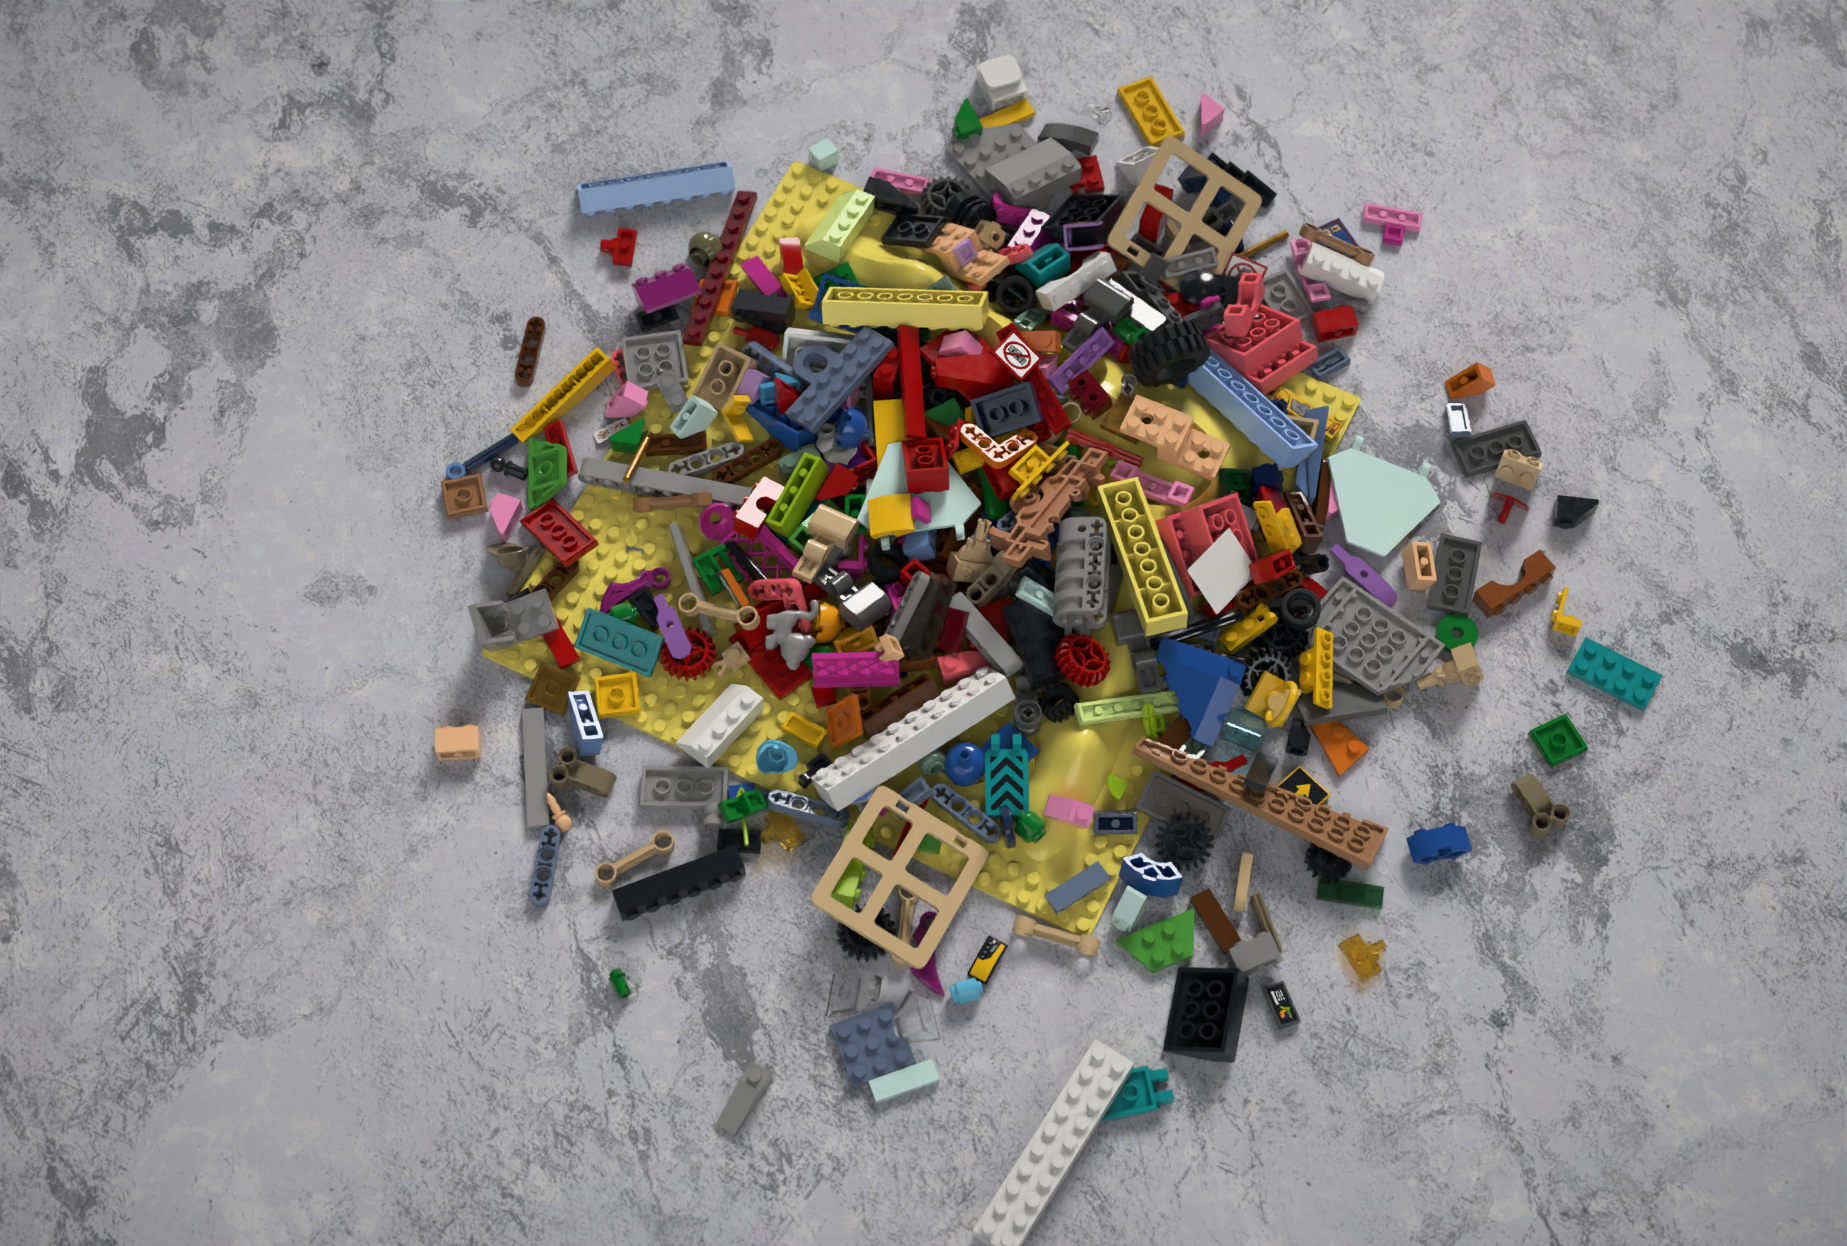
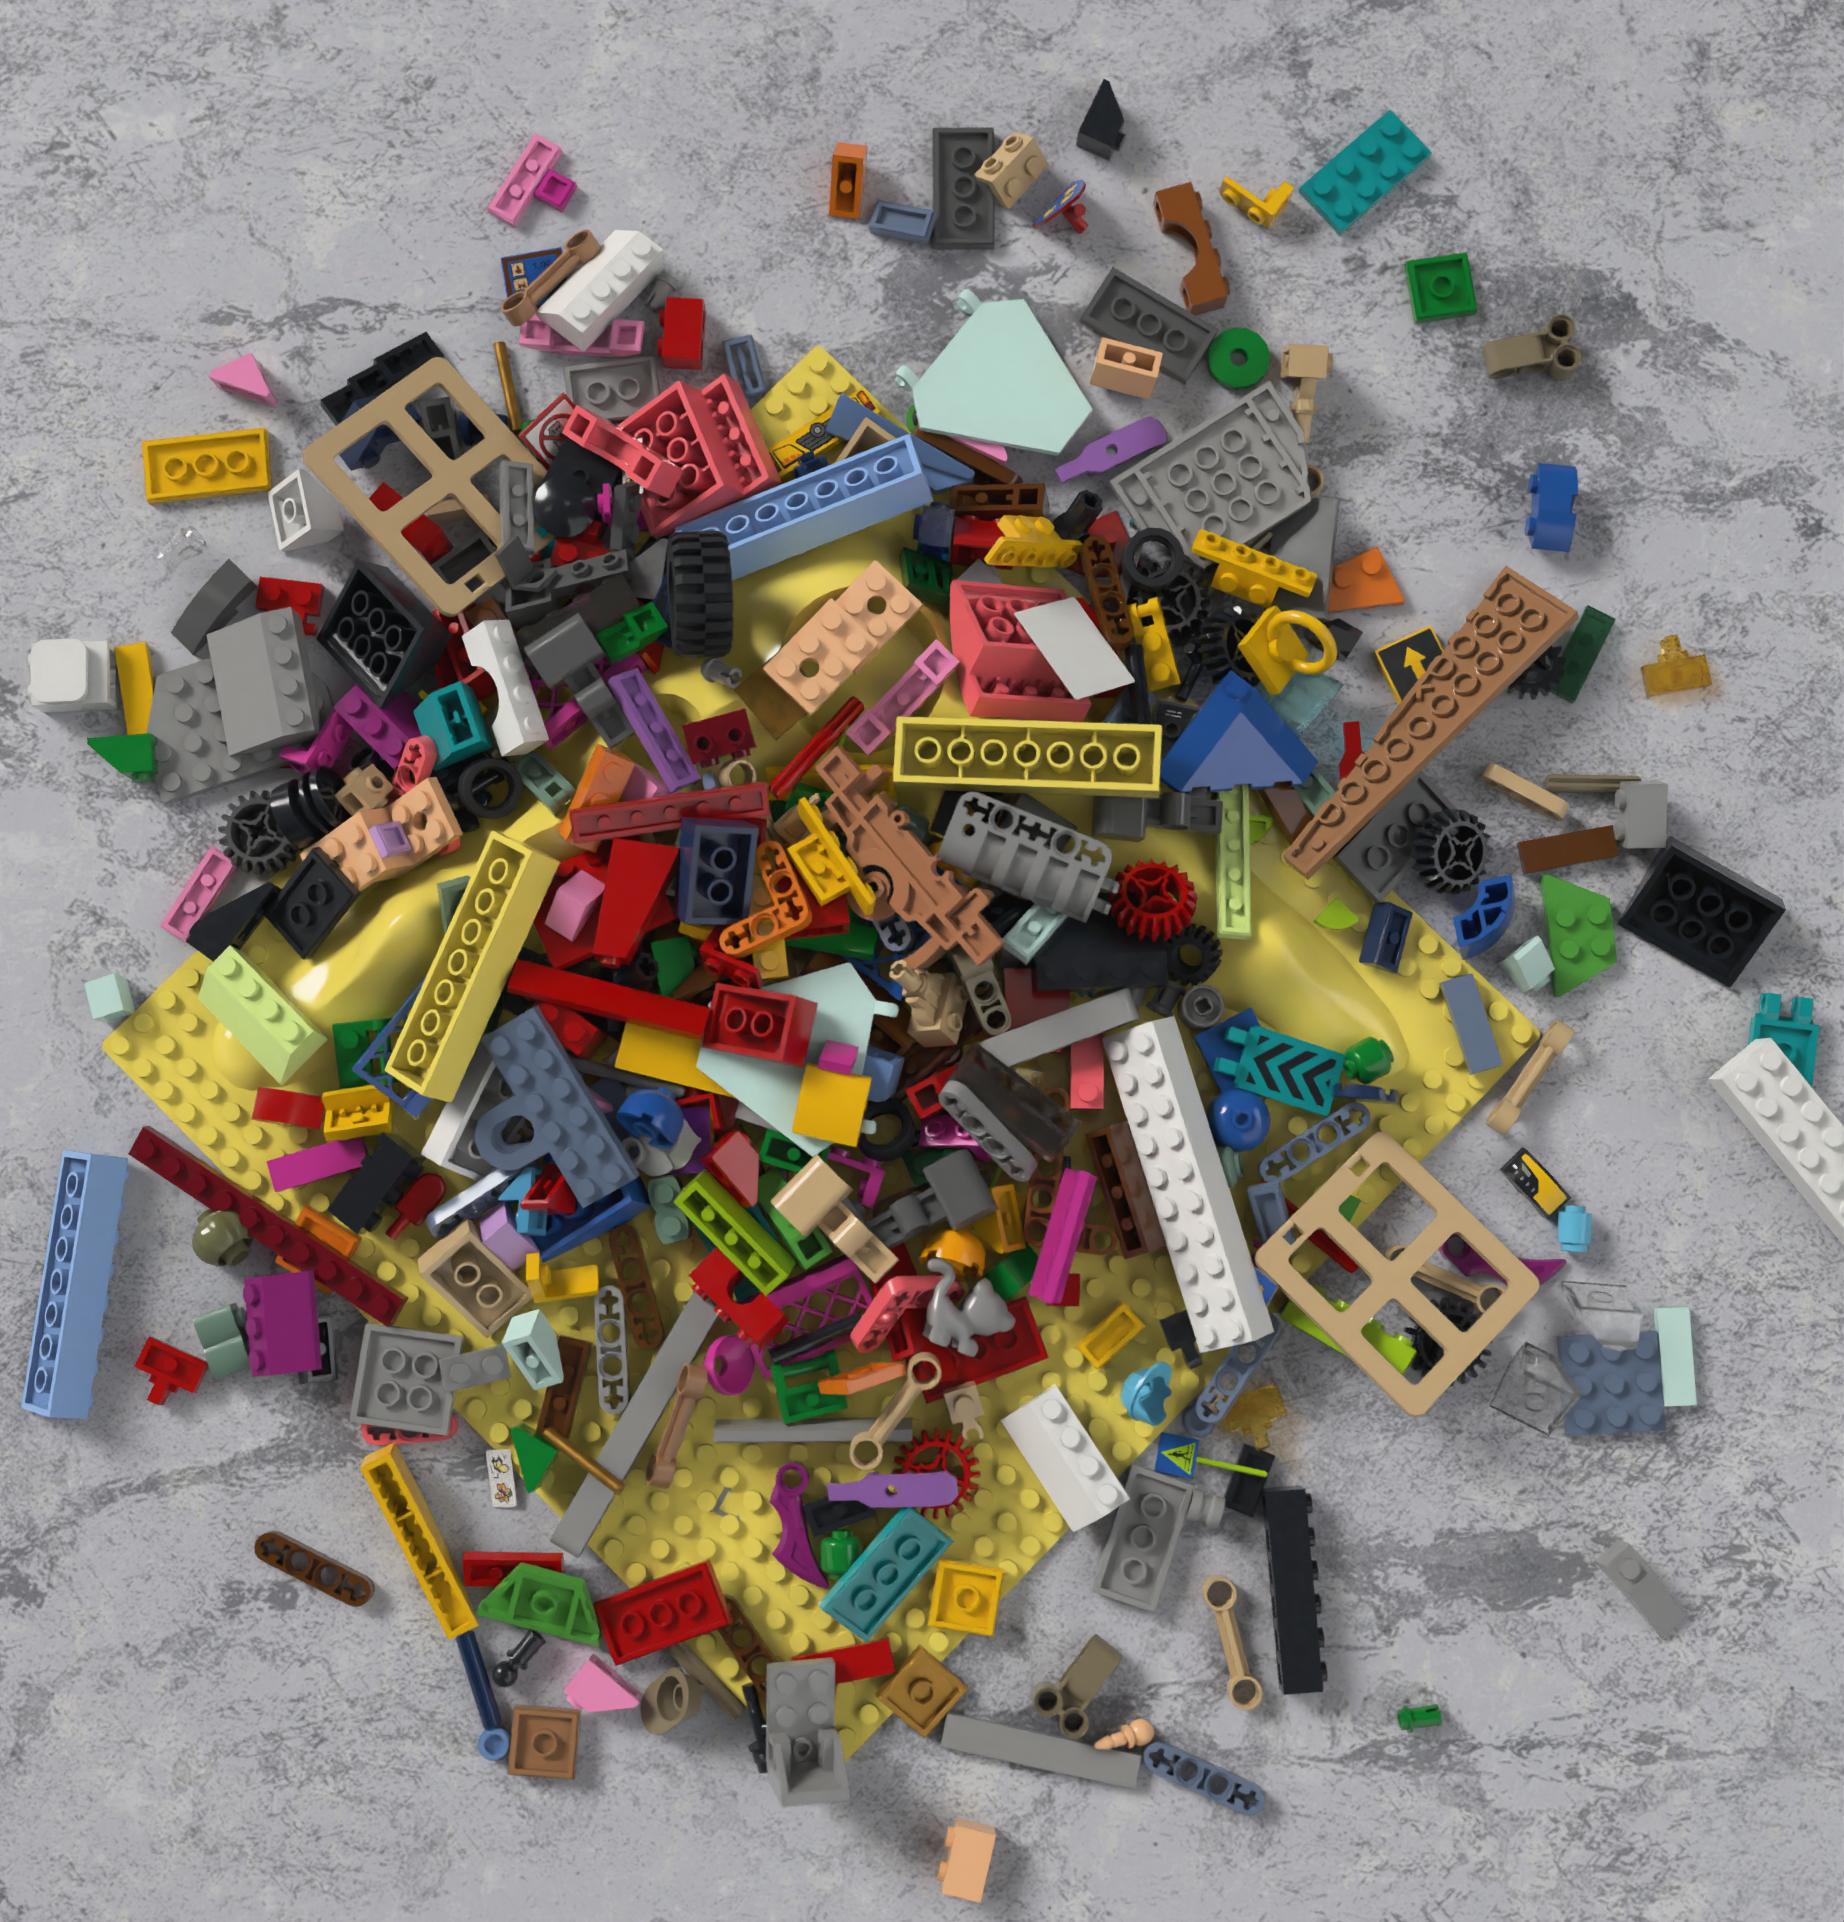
camera: 70 degrees left, 20 degrees up
medium blue slope [567,691,604,757] -> none
bright pink slope [604,381,648,418] -> none
green slope [717,789,768,824] -> none
orange tile [825,693,863,750] -> none
light nougat tile [875,634,904,662] -> none
dark red tile [938,607,970,653] -> none
piece [990,331,1042,382] -> none
bright pink slope [1043,795,1095,829] -> none
medium lavender piece [1063,221,1104,251] -> none
lime axle [1141,703,1158,741] -> none
dark grey bar [1161,538,1202,626] -> none
black slope [1243,752,1279,793] -> none
red brick [1248,549,1296,585] -> none
tile [1262,981,1301,1030] -> none
none -> sand green brick [193,1303,250,1380]

